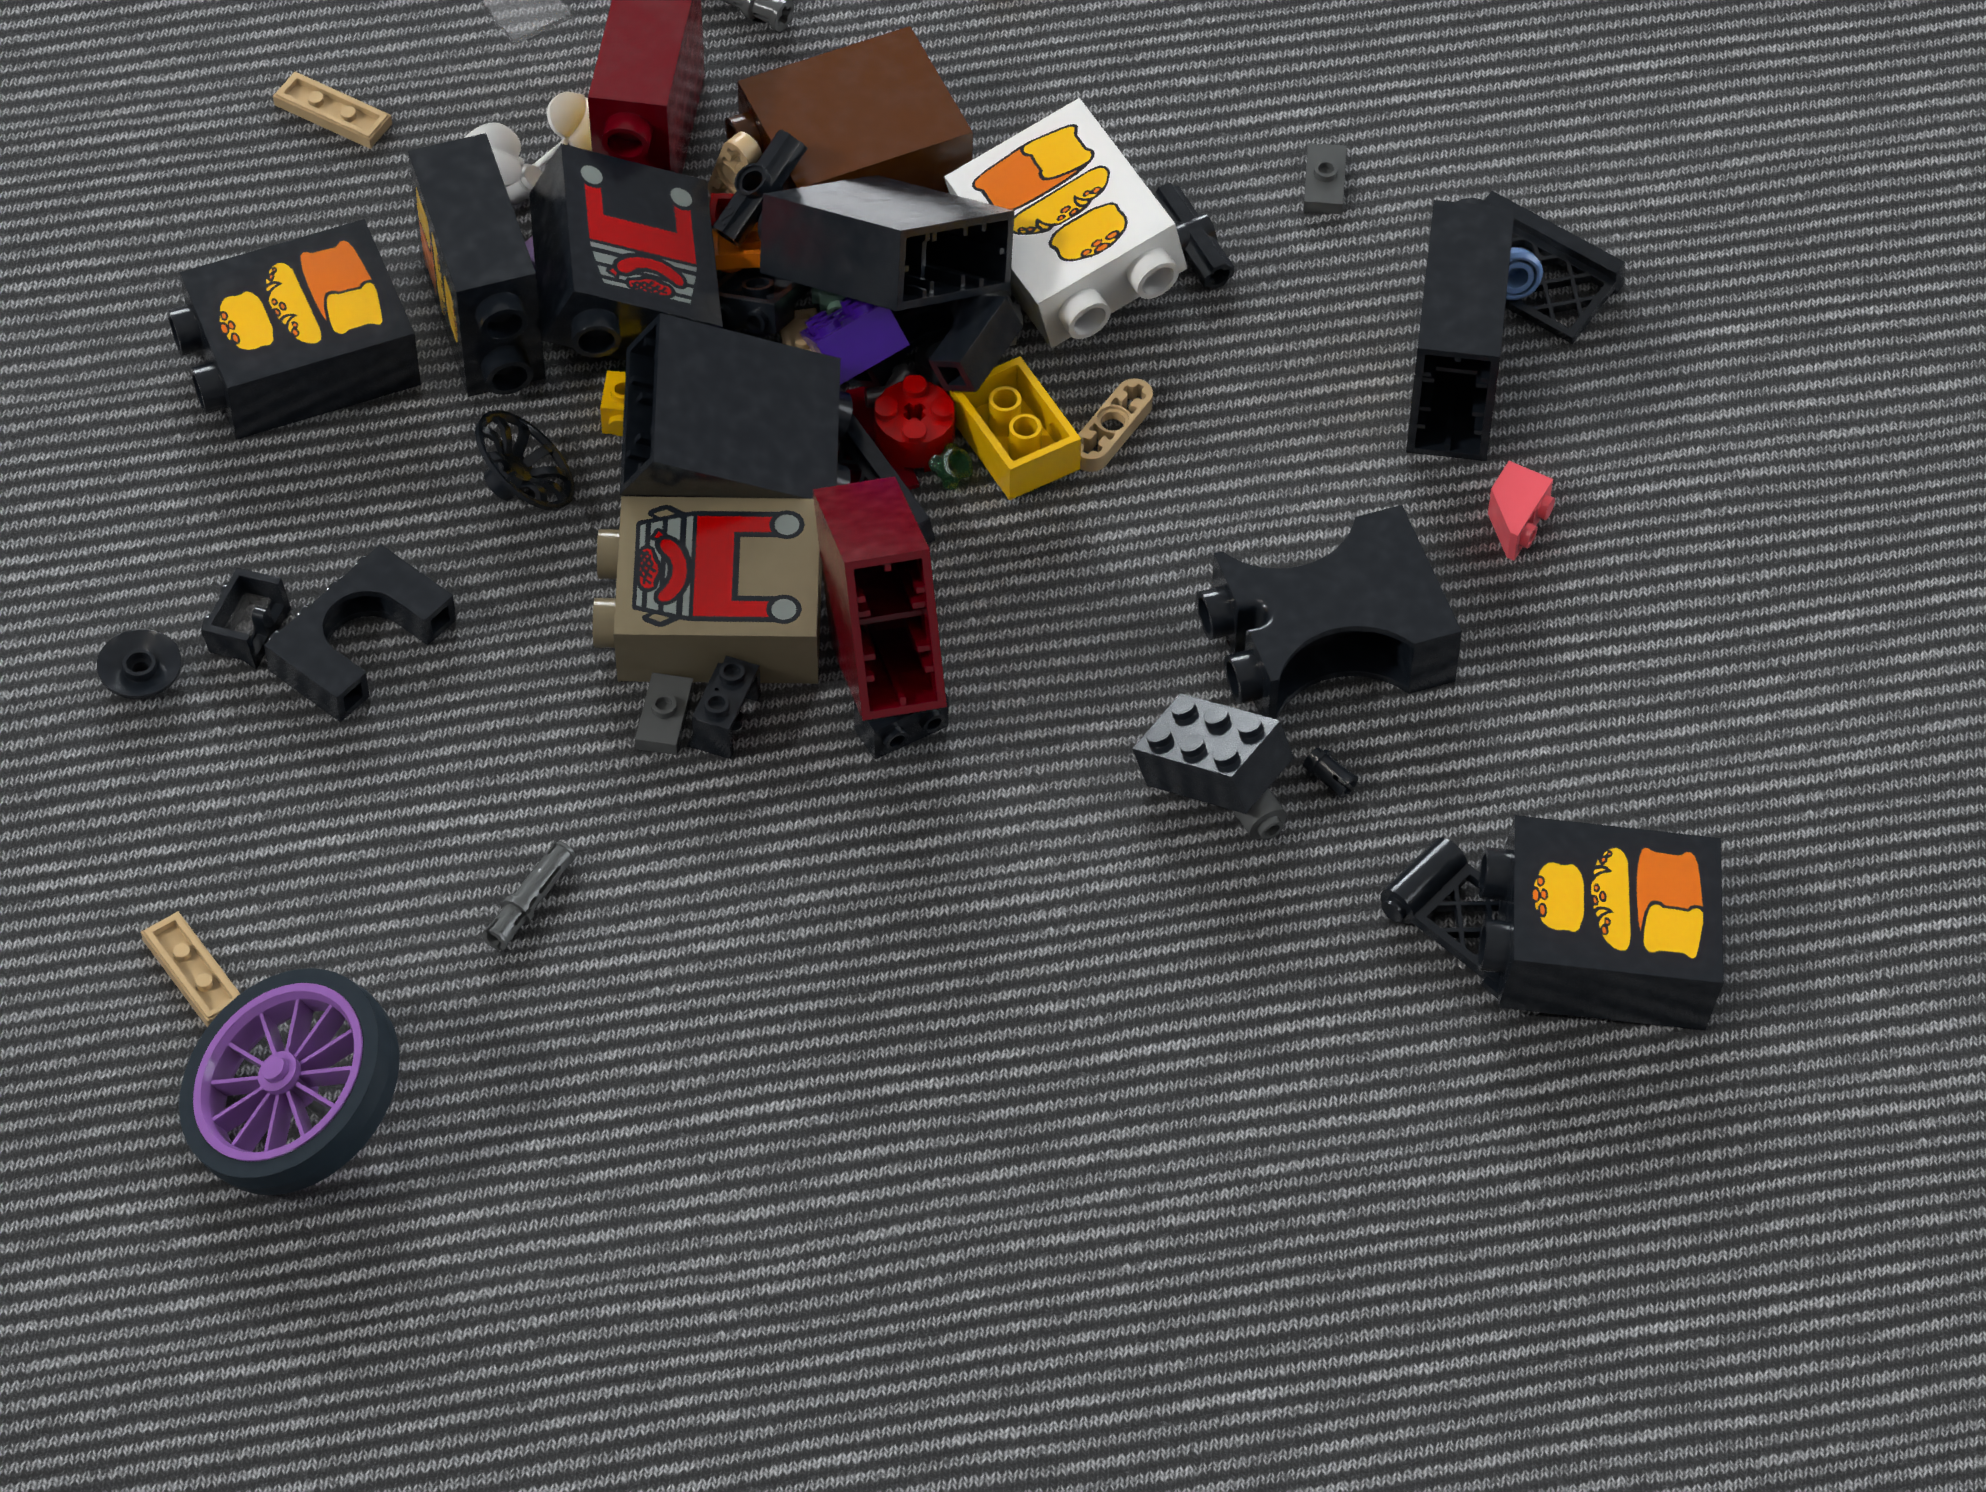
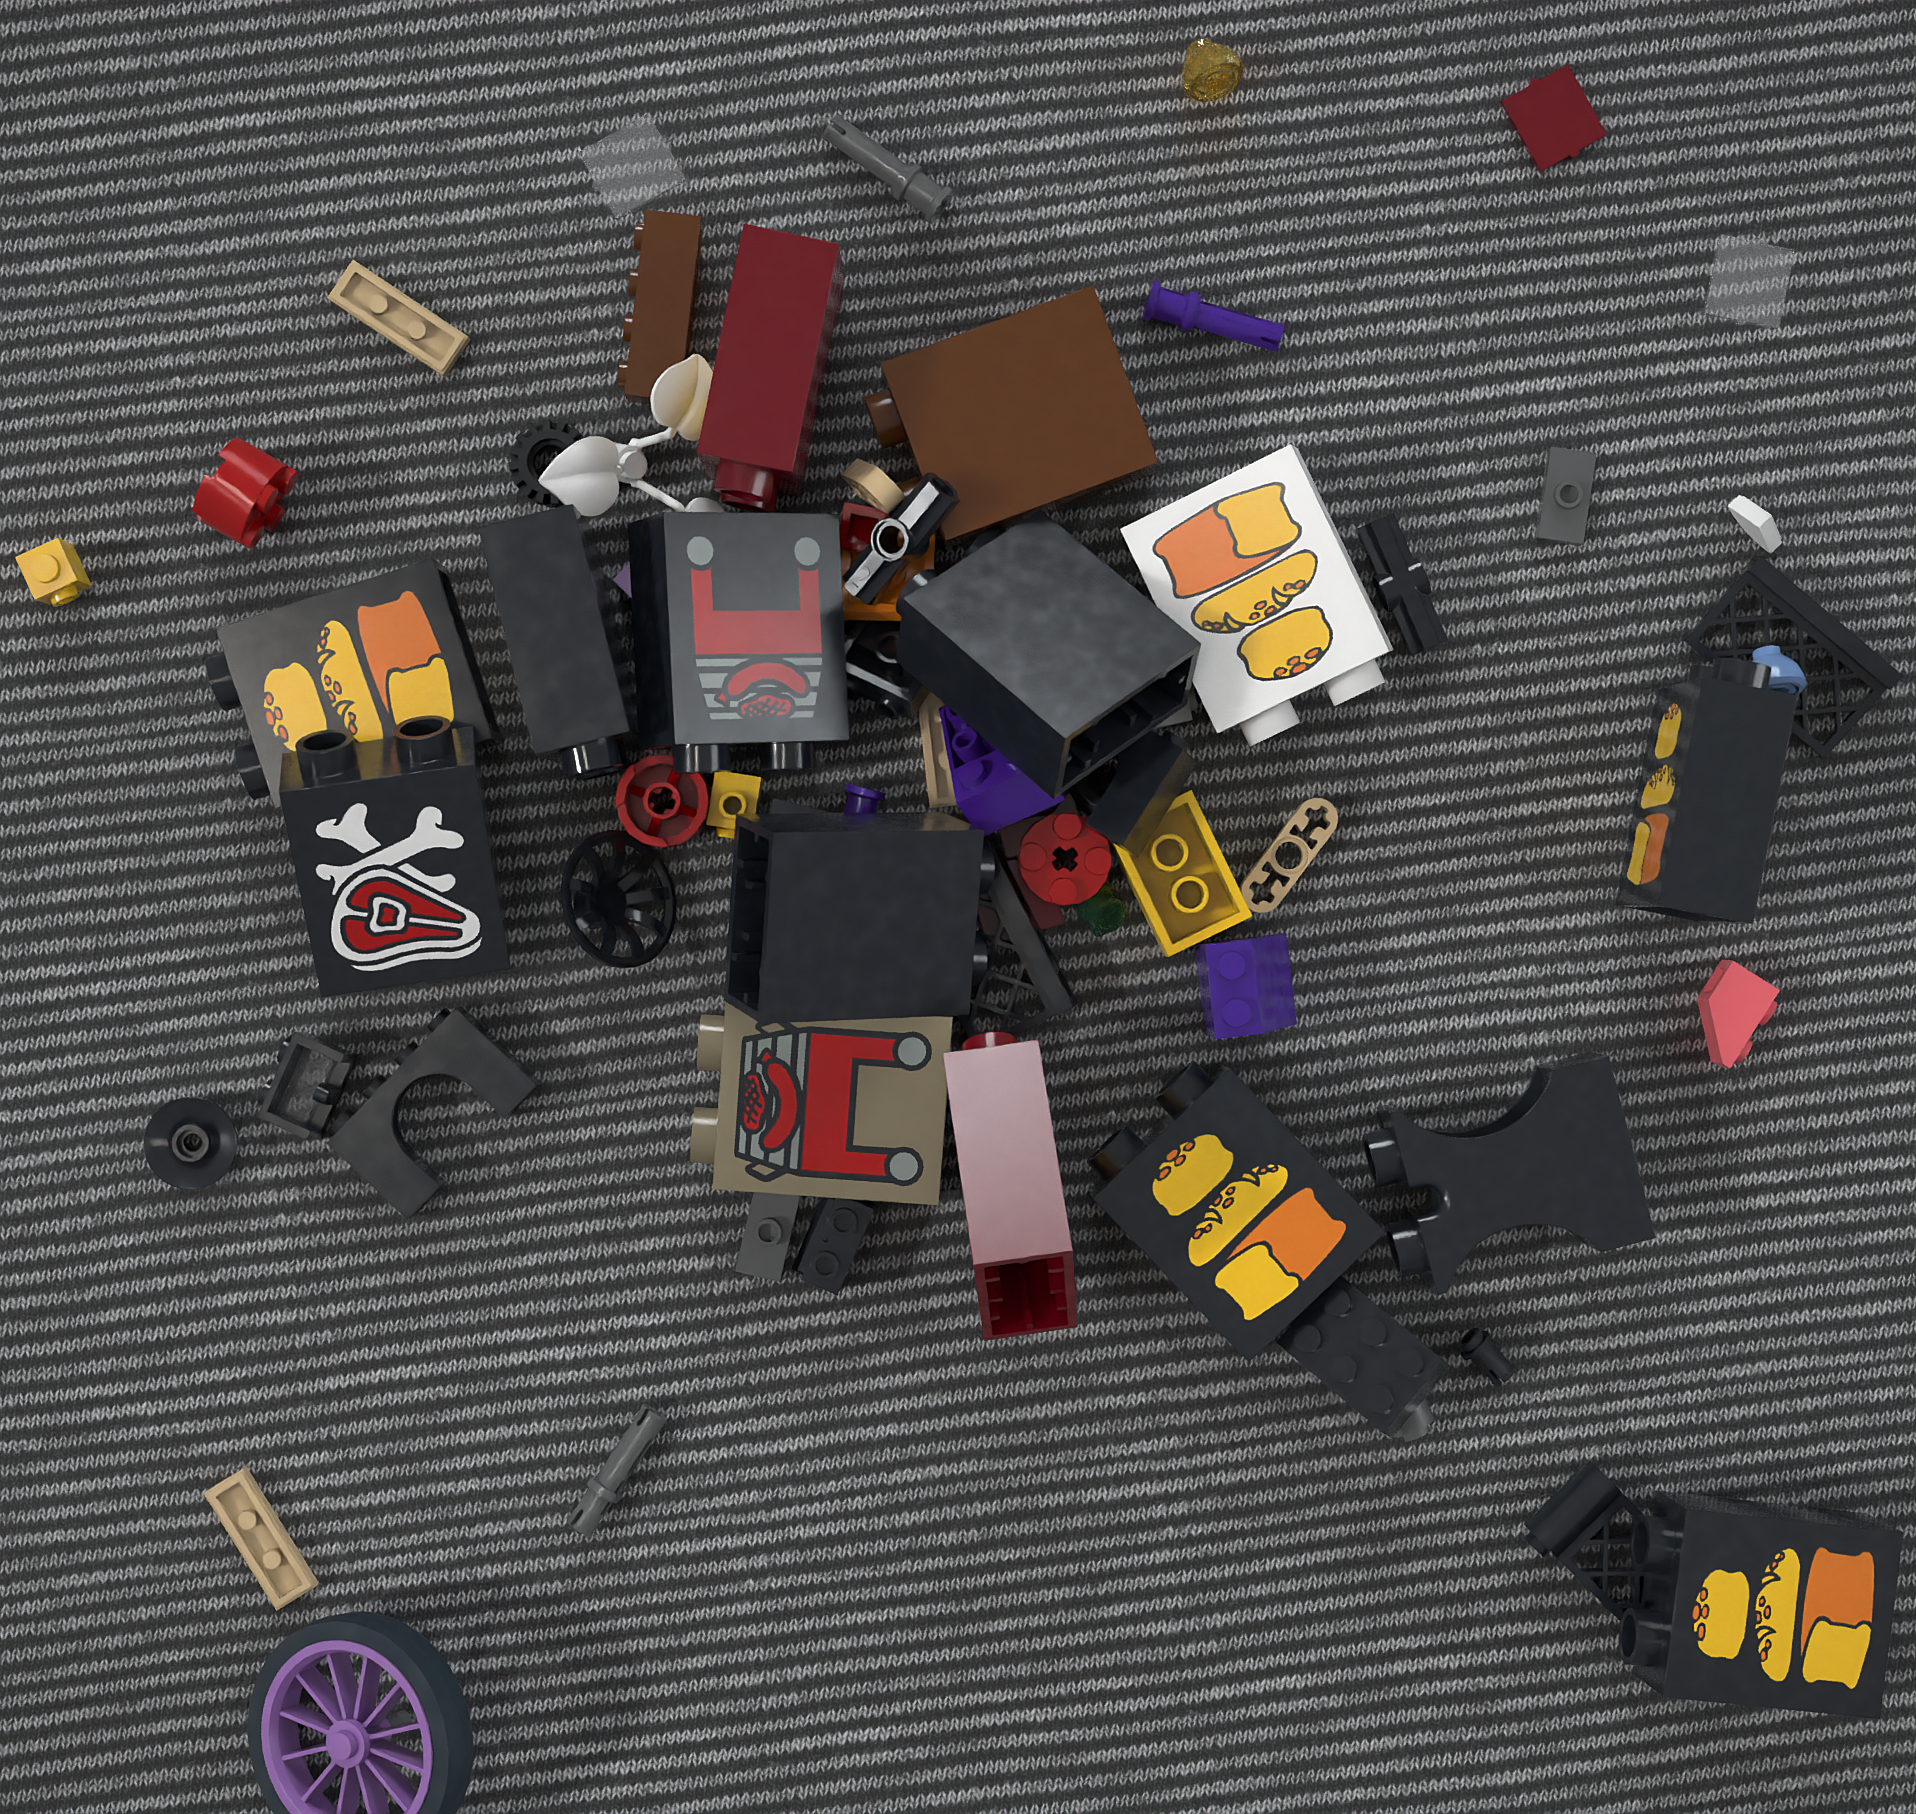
camera: 10 degrees right, 35 degrees up
none -> yellow brick [15,538,92,607]
none -> red brick [192,437,299,550]
none -> brick [279,715,511,998]
none -> red brick [615,754,711,848]
none -> reddish brown brick [618,209,704,405]
none -> brick [1086,1060,1385,1362]
none -> dark purple pin [1142,280,1284,353]
none -> dark purple slope [1195,933,1297,1039]
none -> clear piece [1703,234,1795,330]
none -> white tile [1728,495,1782,554]

